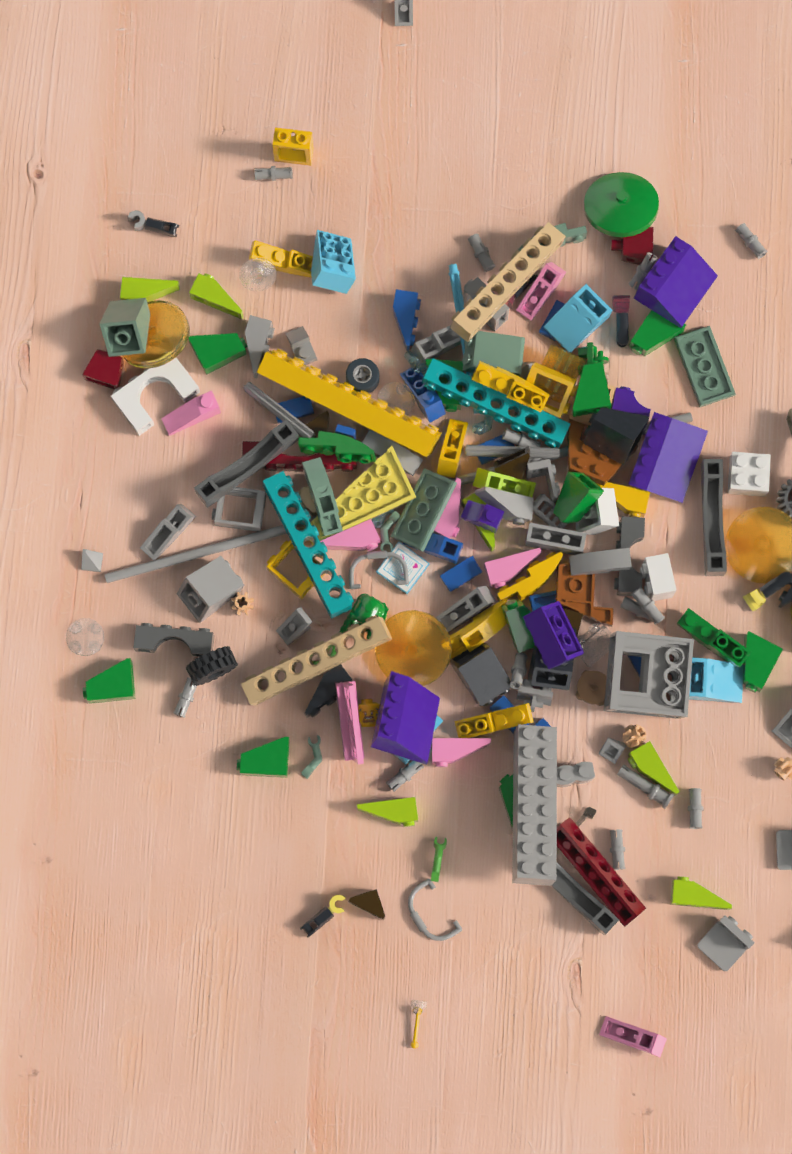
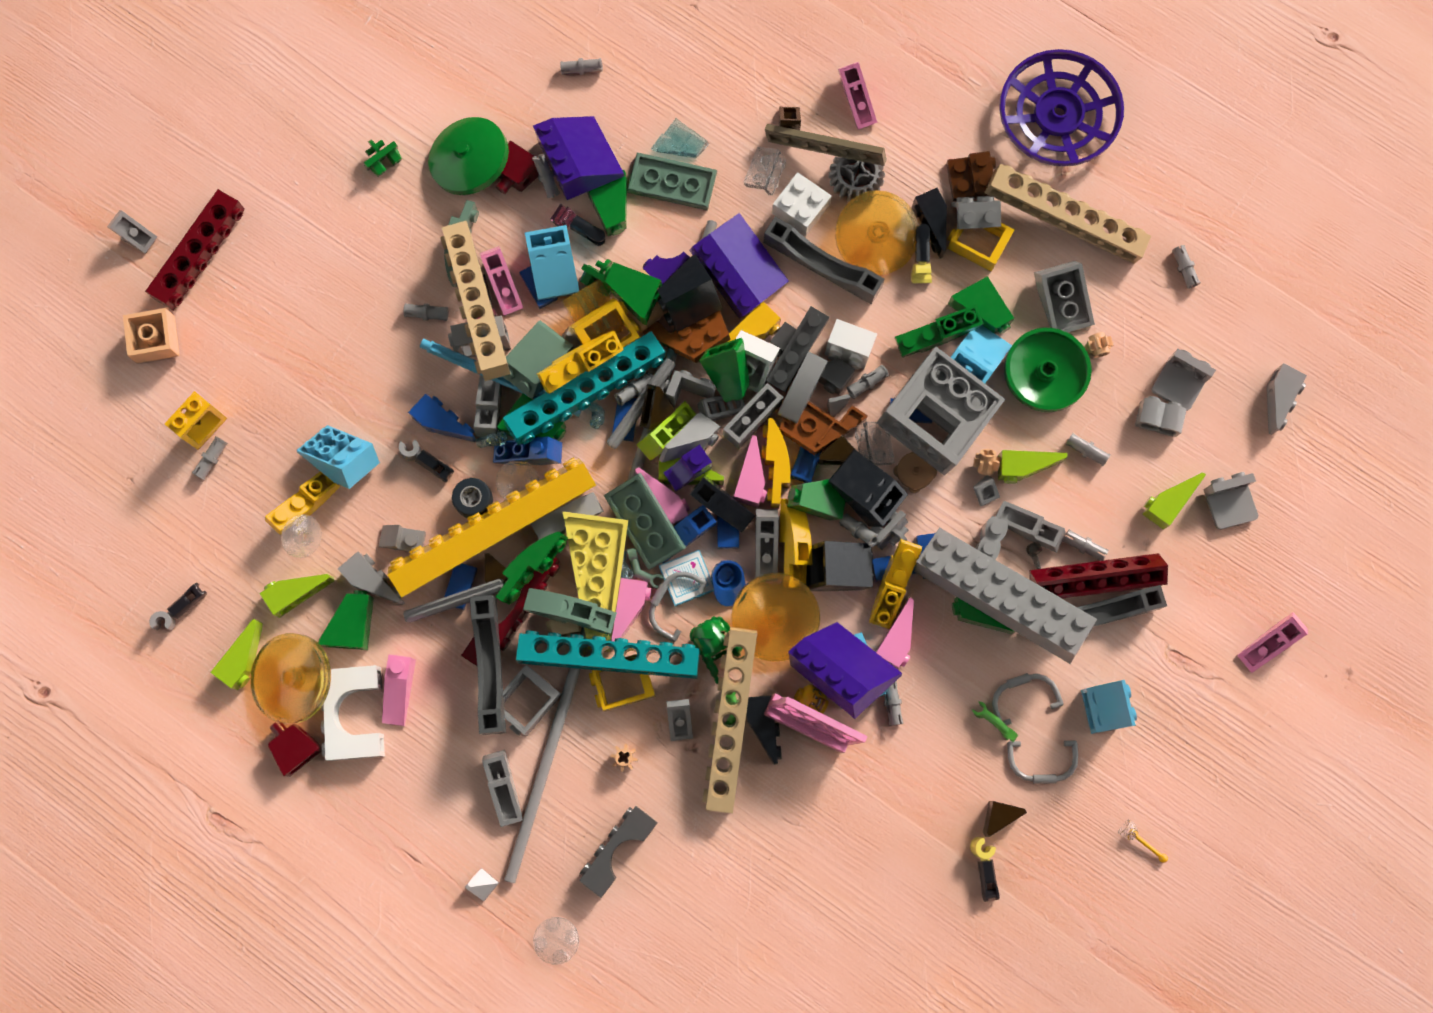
camera: 60 degrees left, 0 degrees up
green slope [83,658,136,704] -> none
sand green slope [100,298,150,357] -> none
light grey pin [173,677,197,718] -> none
light grey slope [177,556,244,623] -> none
black tyre [186,646,238,686] -> none
green slope [236,737,290,778] -> none
sand green arm [301,735,322,779] -> none
blue tile [335,424,356,440] -> none
lime slope [357,797,418,827] -> none
yellow slope [437,419,468,478] -> none
dark purple slope [523,601,584,669] -> none
light grey pin [617,765,674,809] -> none
light grey pin [631,587,665,625] -> none
none -> light nougat brick [123,308,179,364]
none -> dark red brick [145,189,245,311]
none -> green hips [364,139,402,177]
none -> black piece [399,440,455,482]
none -> clear light blue slope [651,118,709,159]
none -> black slope [690,475,756,532]
none -> blue cap [711,560,746,606]
none -> clear bracket [743,147,786,196]
none -> dark grey arch [766,306,830,392]
none -> light grey slope [827,394,850,418]
none -> light grey piece [992,673,1064,725]
none -> light grey slope [996,501,1066,553]
none -> green dish [1004,328,1092,412]
none -> medium azure slope [1081,680,1137,734]
none -> light grey brick [1135,396,1187,437]

